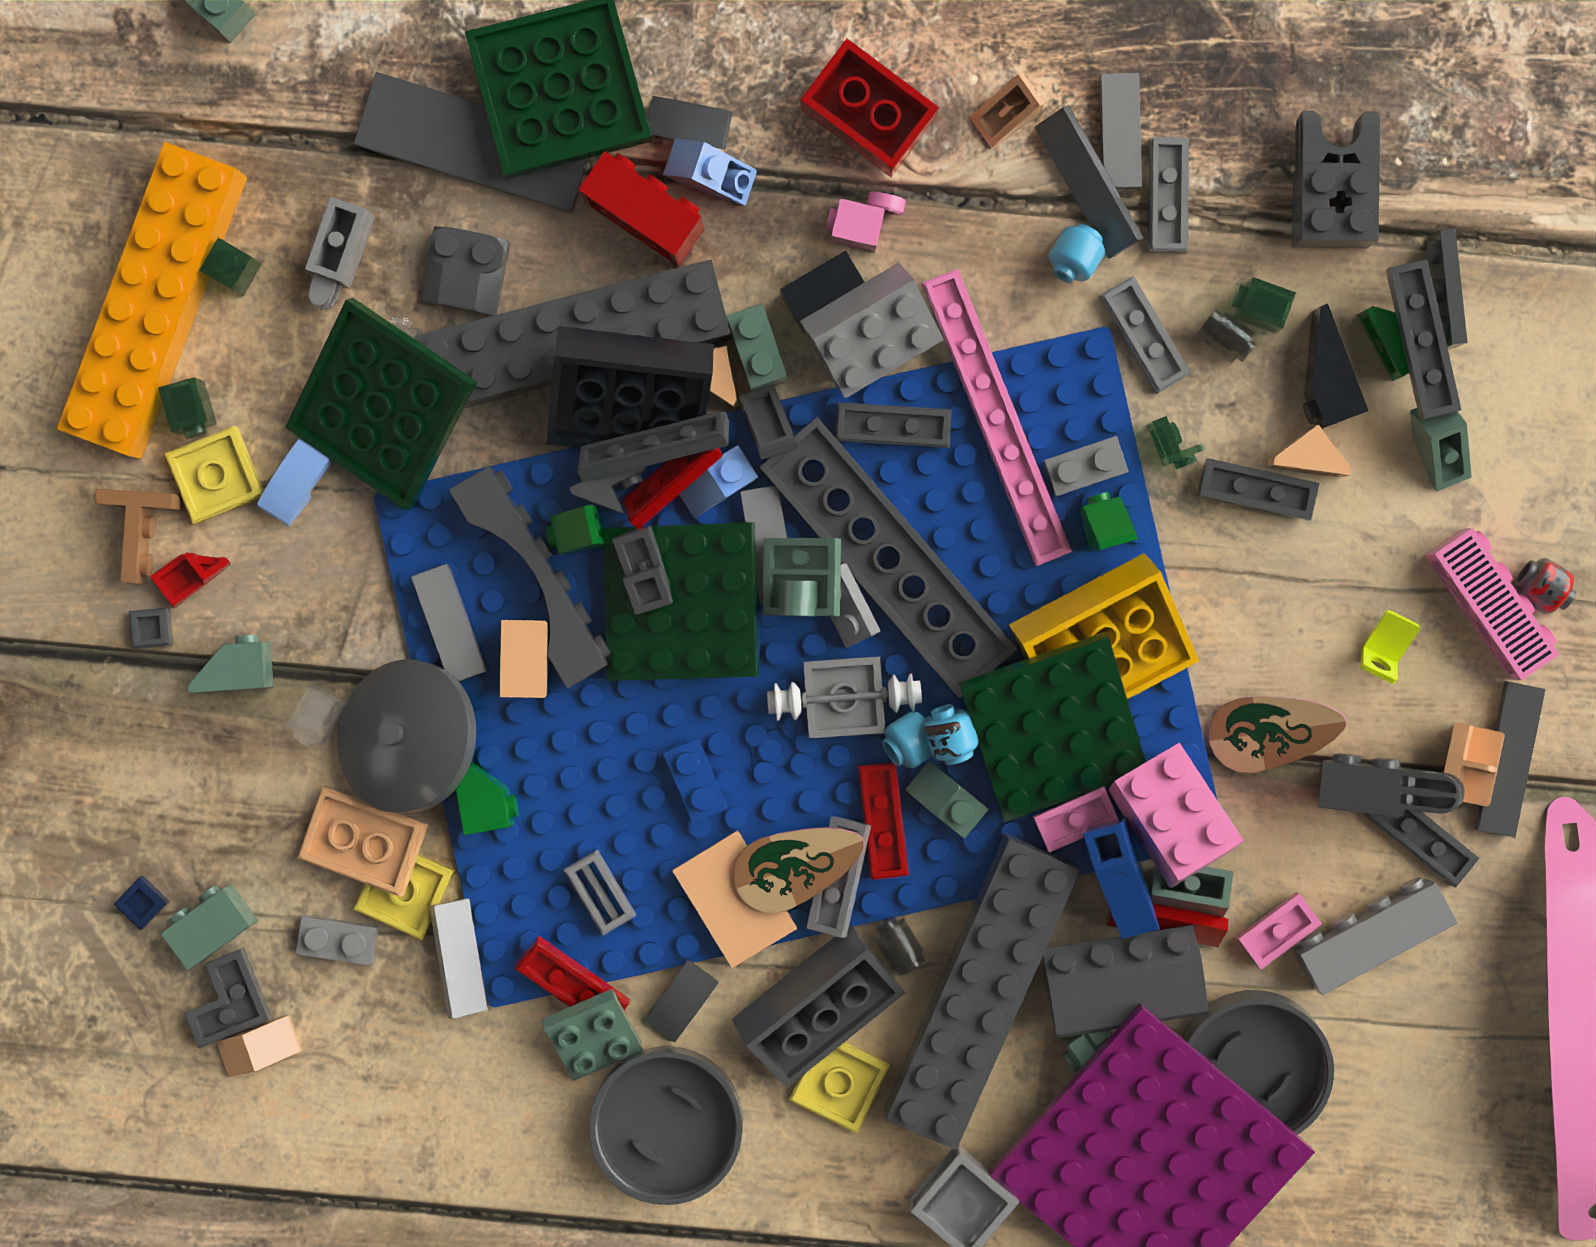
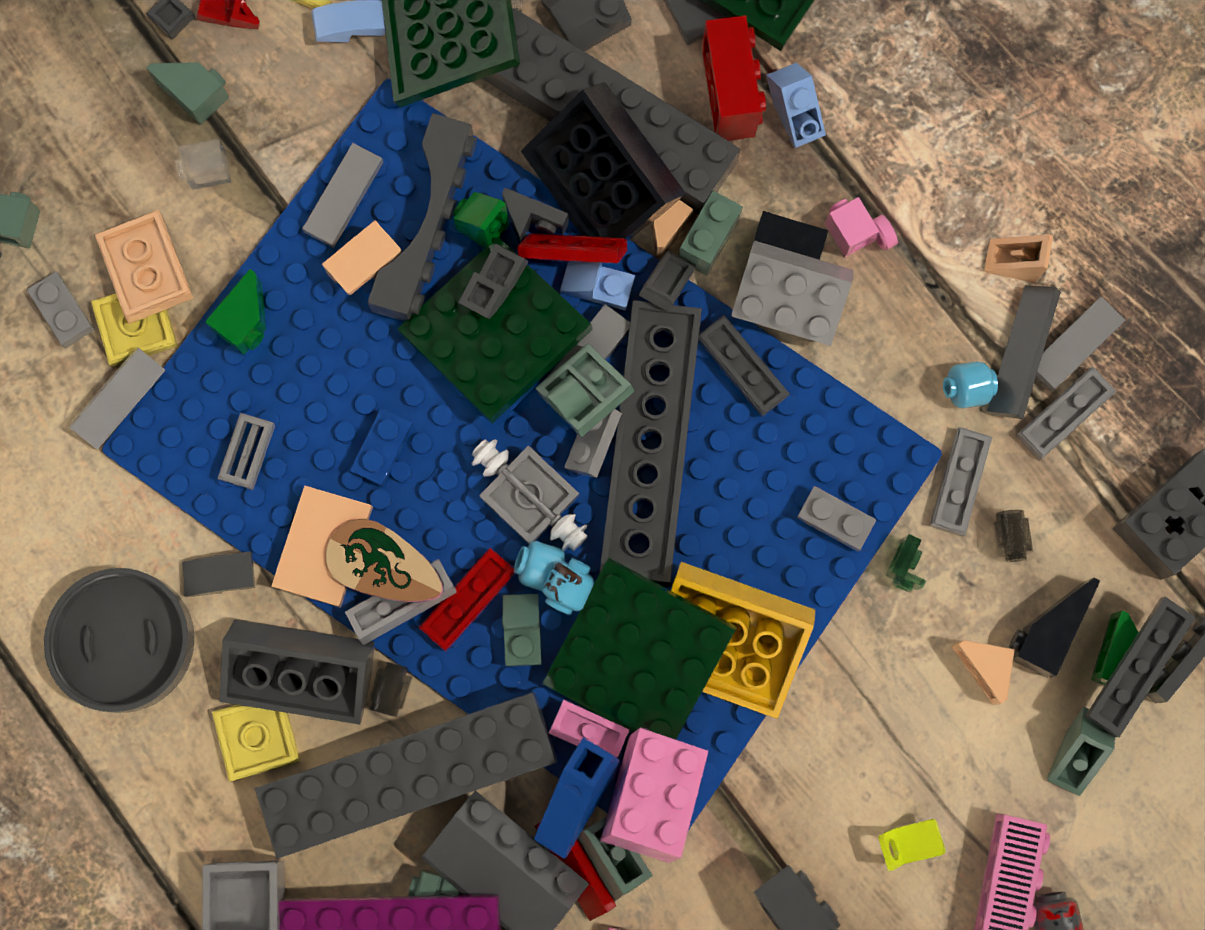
camera: 45 degrees right, 10 degrees down
dark grey dish [337,660,476,814] -> none
red tile [515,936,630,1010] -> none
sand green plate [542,989,643,1081] -> none
dark grey tile [578,411,729,482] -> none
dark grey slope [648,96,733,150] -> none
red brick [800,38,939,178] -> none
bright pink tile [922,269,1072,566] -> none
green slope [1079,492,1138,552] -> none
dark grey plate [1197,458,1320,521] -> none
shield [1209,696,1347,773] -> none
clear green brick [1231,277,1296,333] -> none

